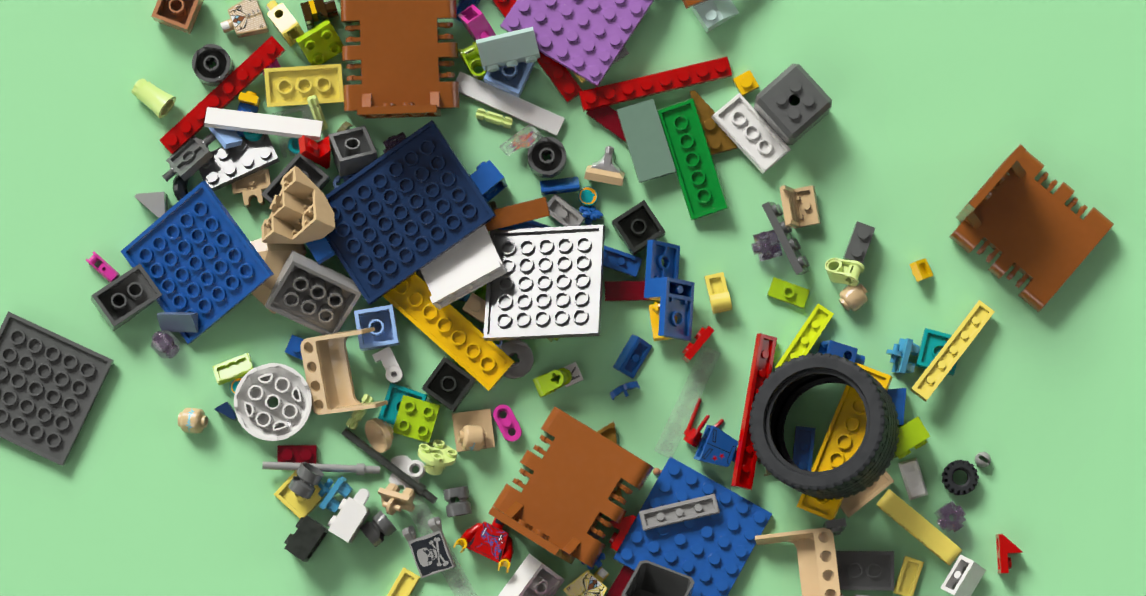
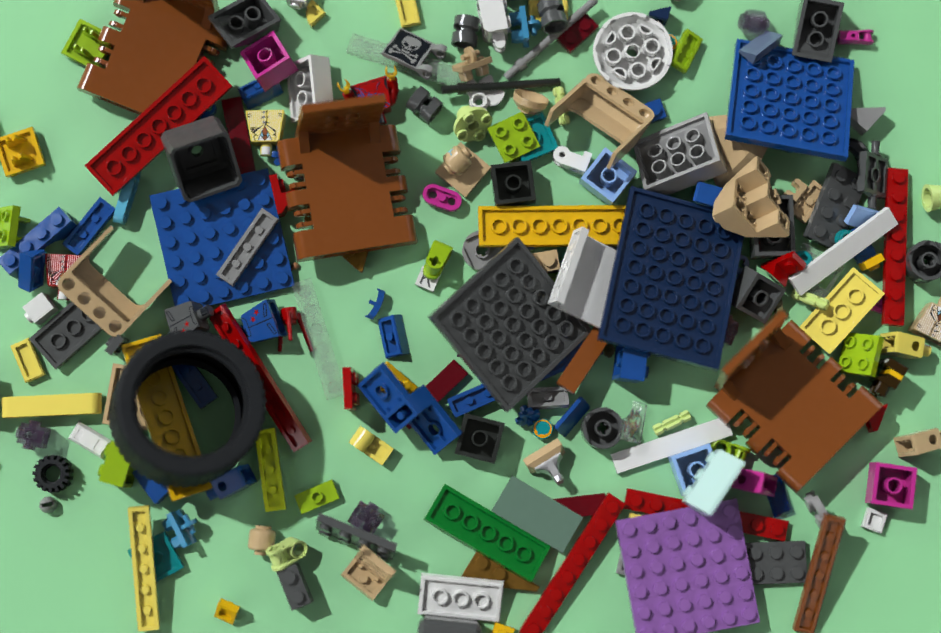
camera: 135 degrees right, 0 degrees up
none -> dark grey torso [164,301,214,333]

